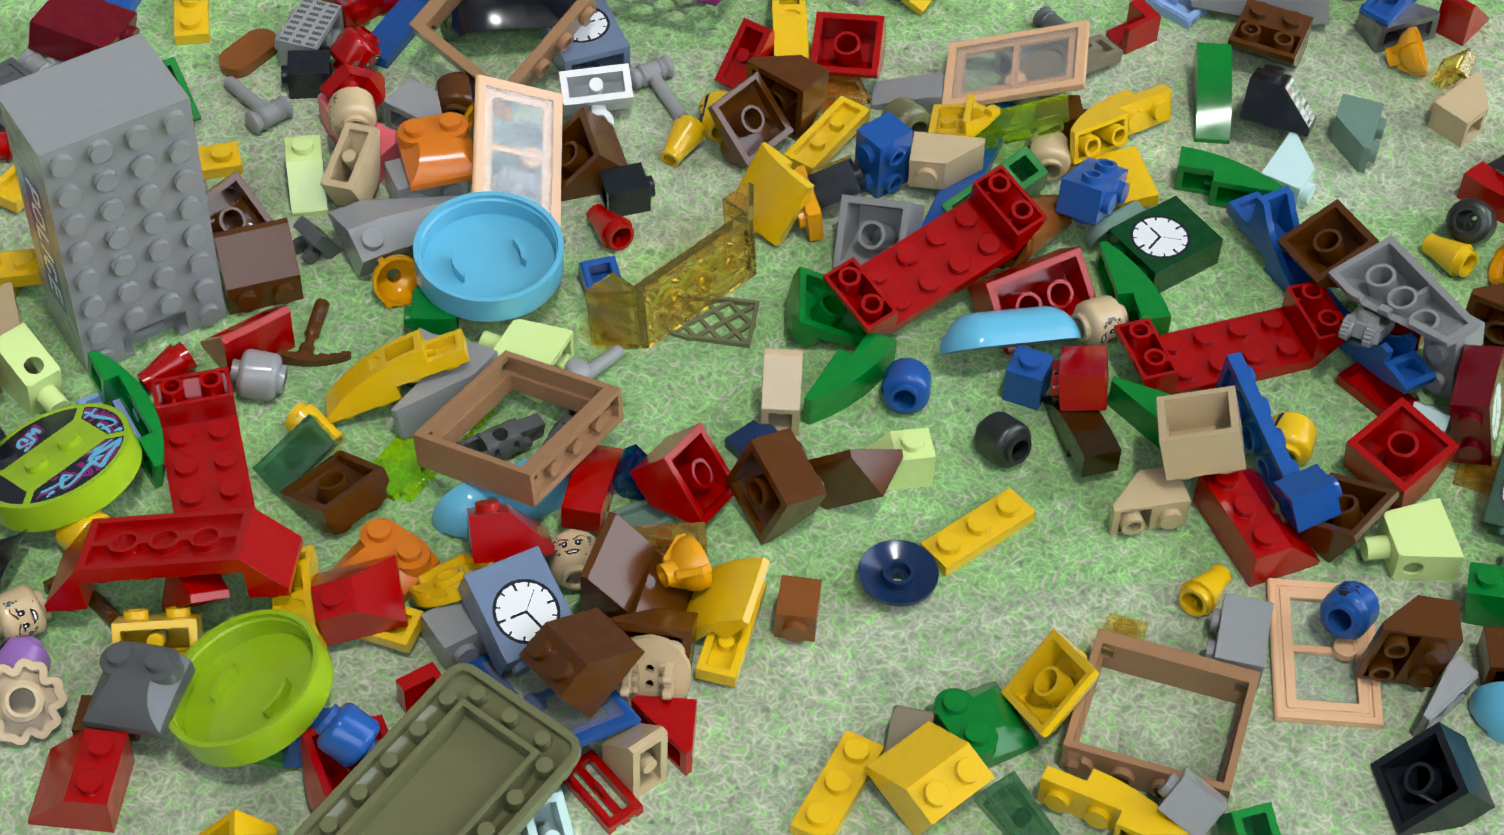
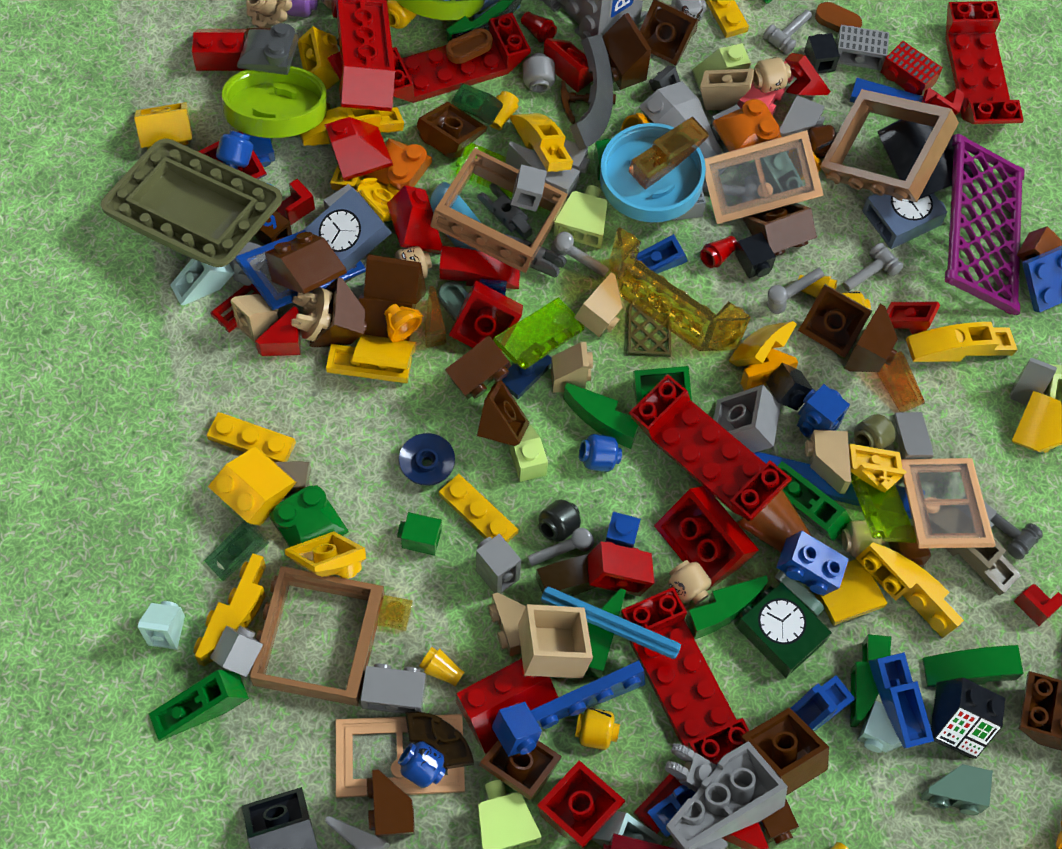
camera: 80 degrees right, 15 degrees up
red head [330,25,382,70] -> none
white brick [559,63,633,127] -> none
dark orange brick [774,575,822,642] -> none
yellow plate [783,95,871,174] -> none
red slope [810,11,887,79] -> none
medium azure brick [940,306,1082,355] -> none
none -> green brick [397,512,442,556]
none -> dark brown tile [405,712,474,769]
none -> dark orange tile [446,28,493,64]
none -> light grey brick [476,534,521,594]
none -> clear neon green windscreen [493,297,584,369]
none -> light grey brick [511,164,547,211]
none -> light grey piece [528,528,594,566]
none -> dark azure axle [541,587,681,659]
none -> dark grey tile [570,34,613,151]
none -> tan slope [574,272,623,337]
none -> clear orange slope [628,116,709,190]
none -> light grey piece [768,267,824,314]
none -> blue slope [869,652,934,749]

